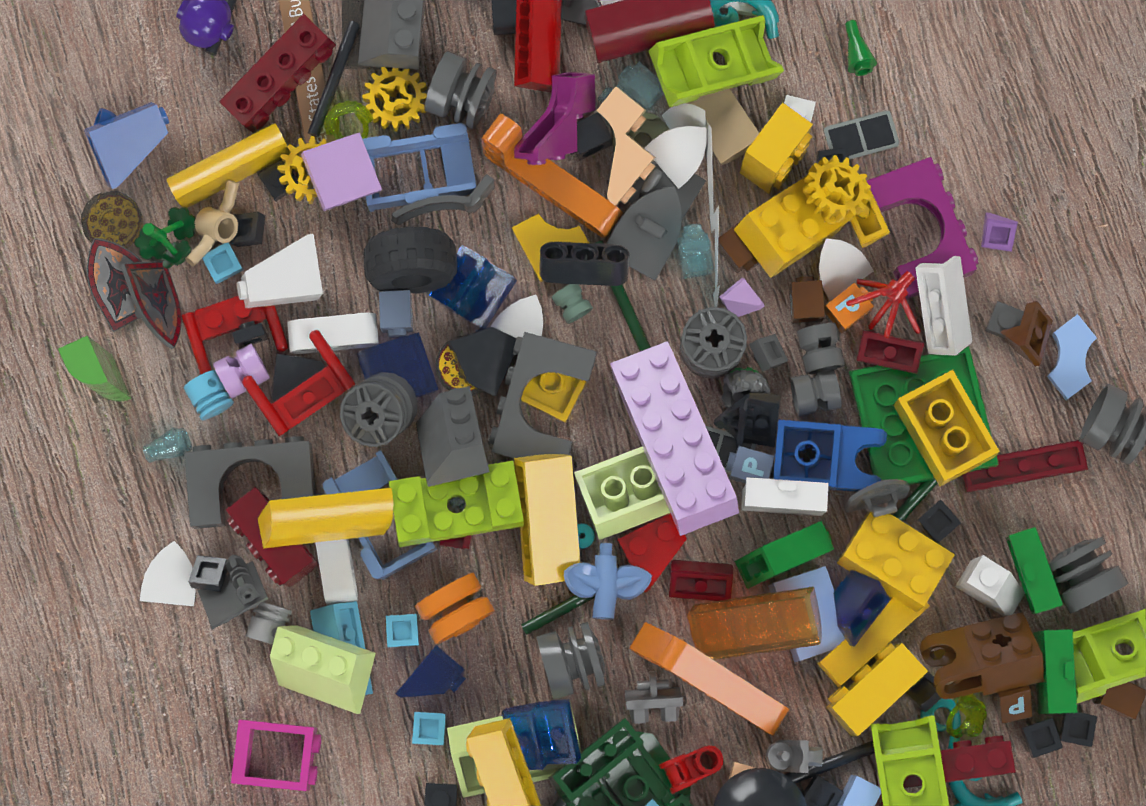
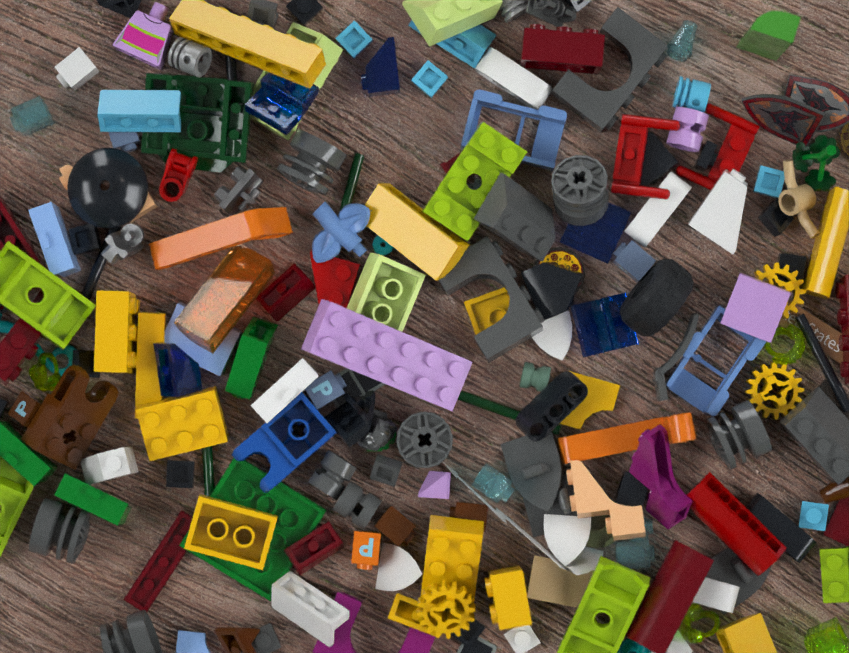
camera: 135 degrees right, 5 degrees up
yellow brick [258,488,393,548] -> none
orange wheel [414,572,495,645] -> none
dark grey shield [845,479,909,517] -> none
red plant [846,271,921,338] -> none

